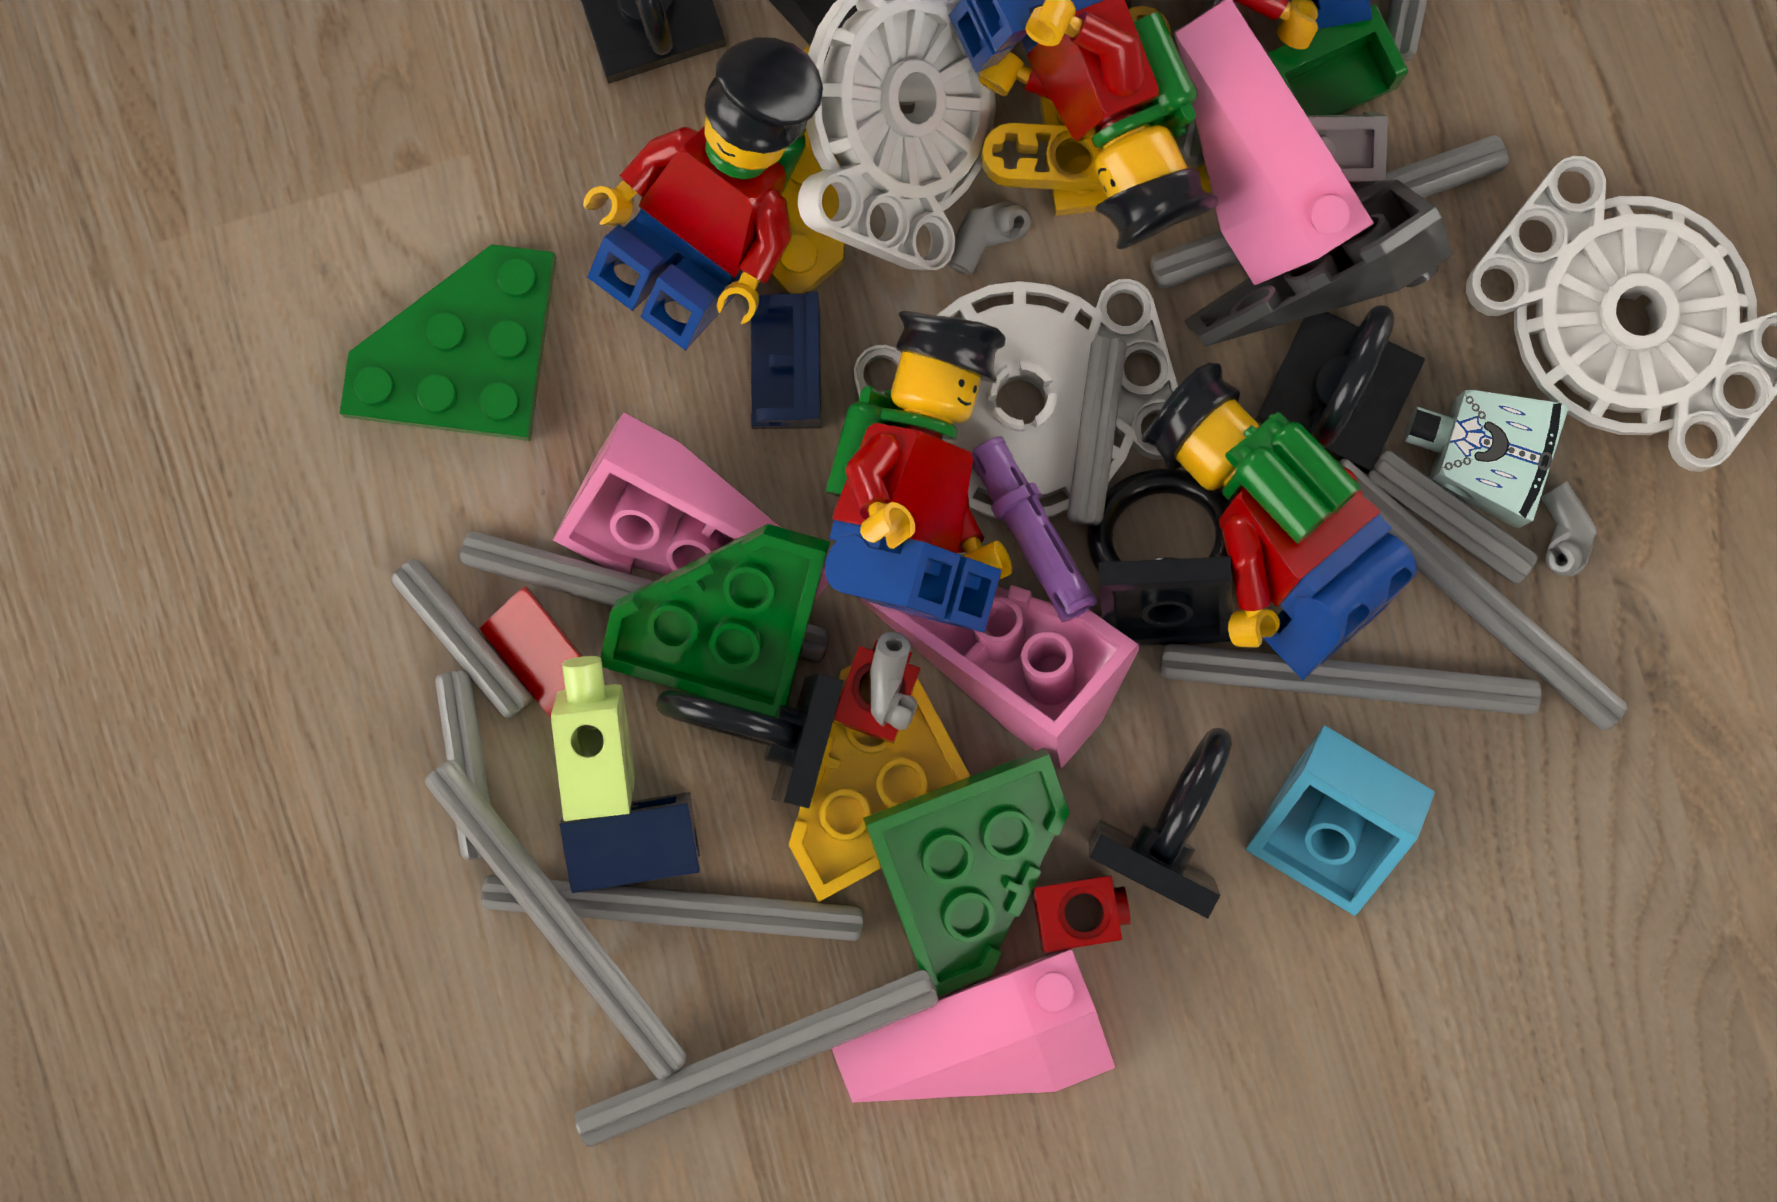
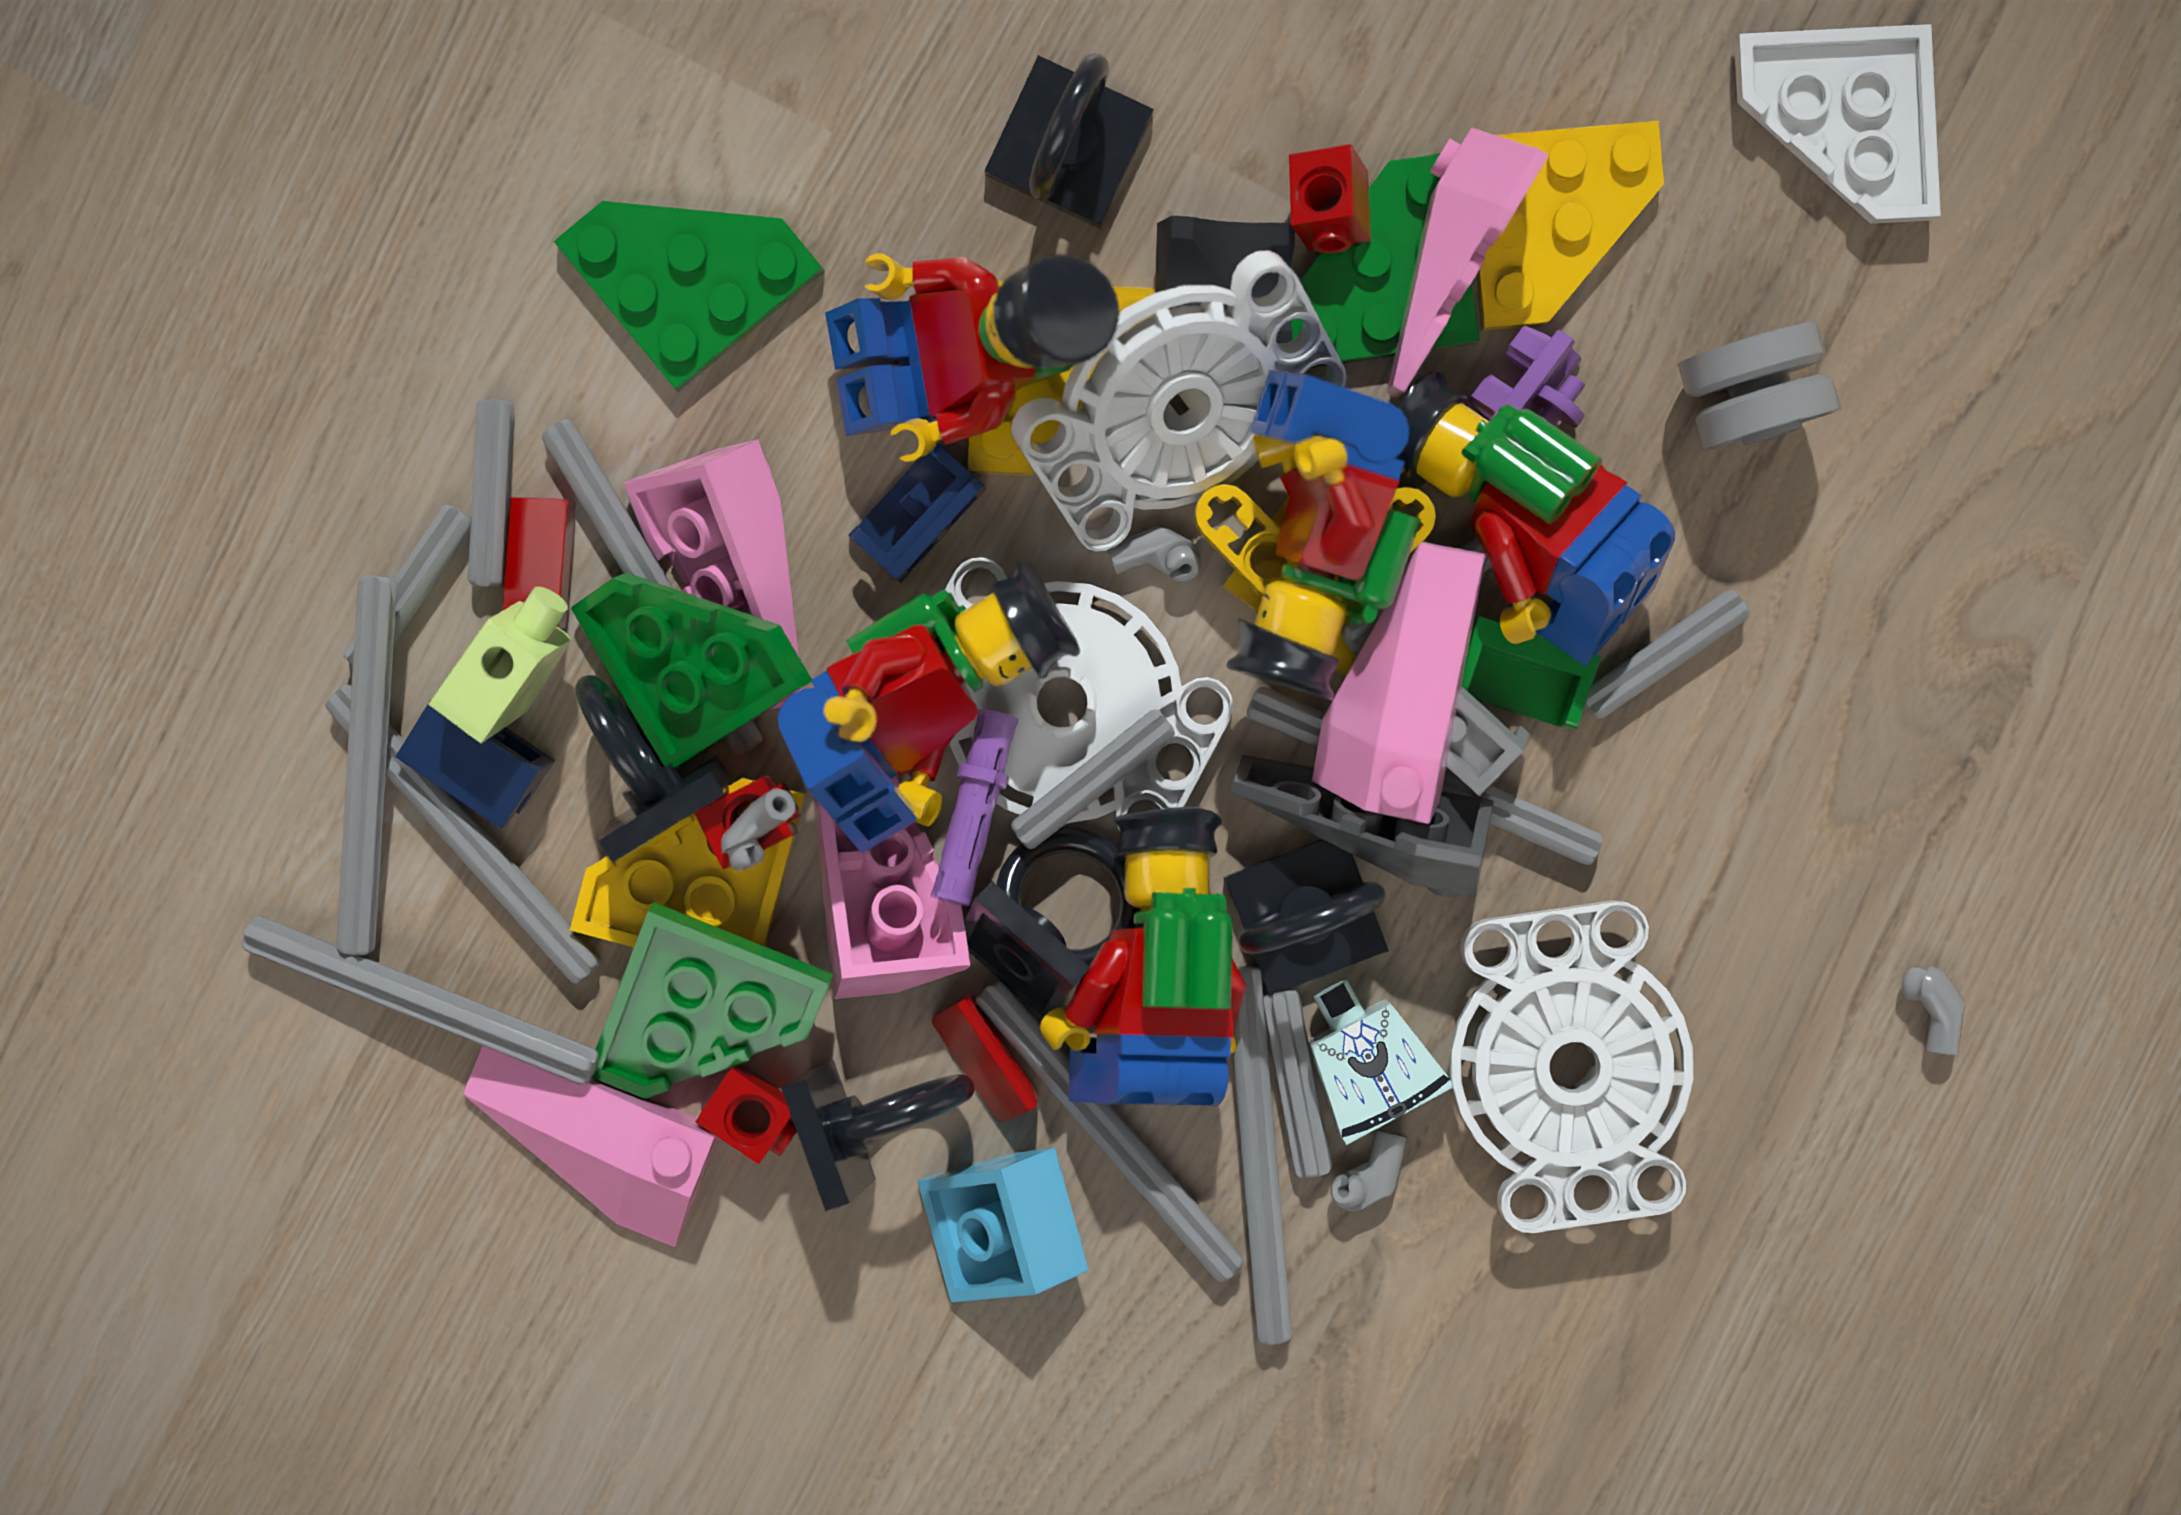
camera: 45 degrees right, 5 degrees up
none -> red slope [931,994,1039,1122]

